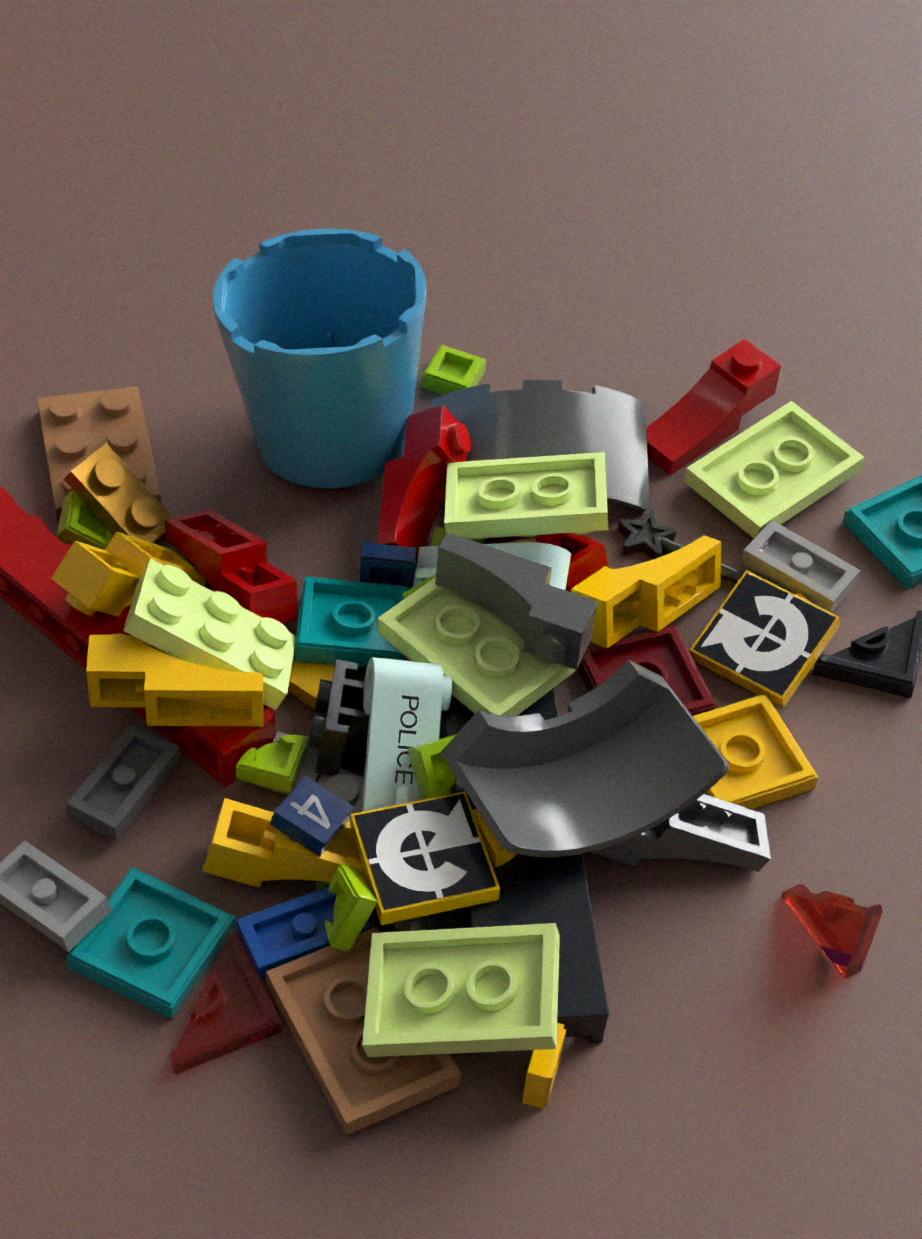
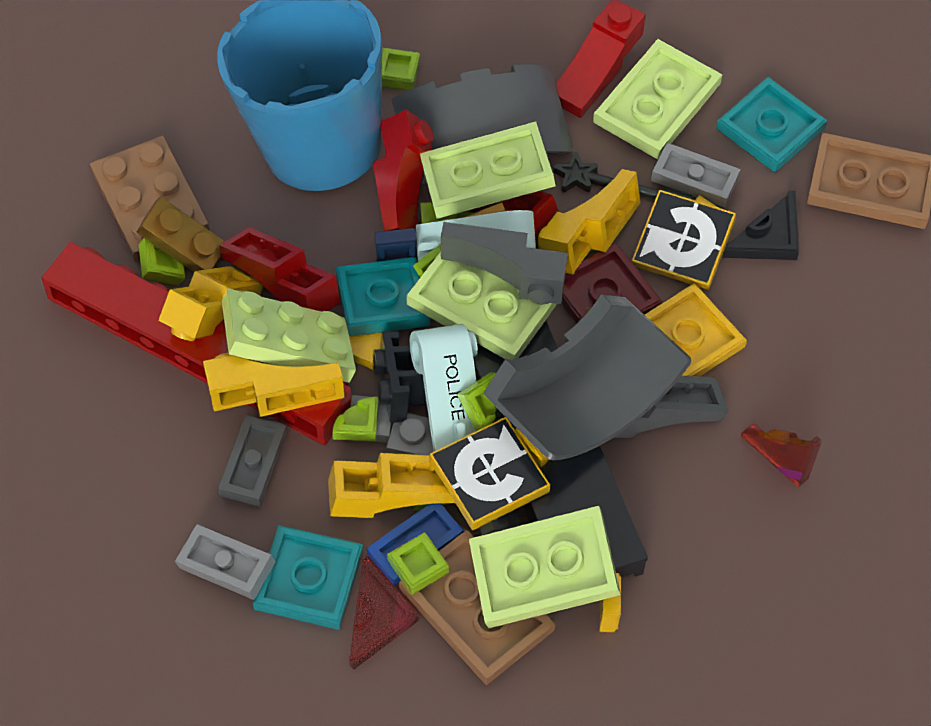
camera: 10 degrees left, 10 degrees up
dark blue tile [270,776,355,857] -> none
lime tile [325,863,378,951] -> none
none -> lime tile [387,532,449,595]

